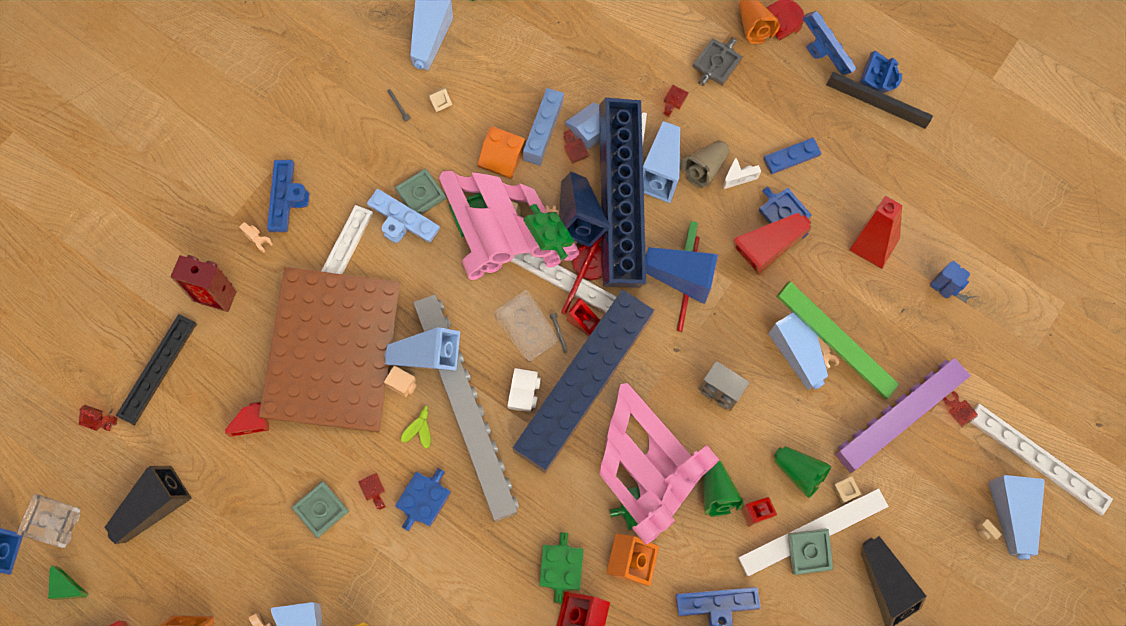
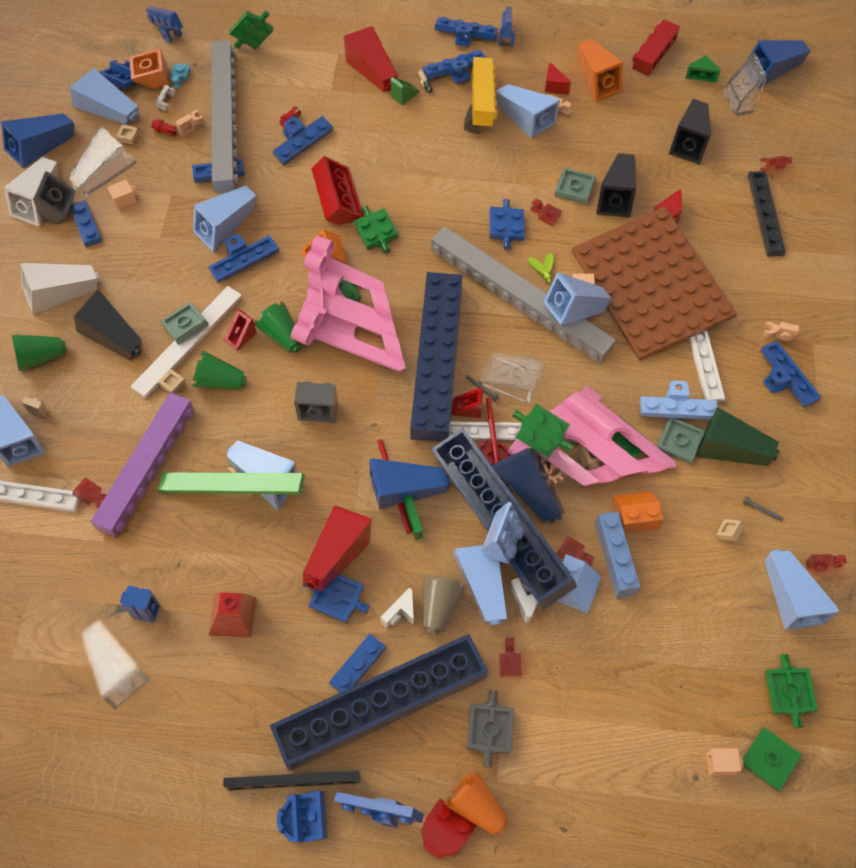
camera: 155 degrees right, 10 degrees down
dark red brick [170,255,237,312] -> none
white brick [508,368,541,413] -> none
none -> green cone [12,334,67,371]
none -> clear slope [81,620,149,709]
none -> dark blue brick [270,634,488,771]
none -> light blue slope [481,502,524,564]
none -> black slope [596,153,636,217]
none -> dark green slope [696,407,780,466]
none -> clear red plate [806,554,847,572]

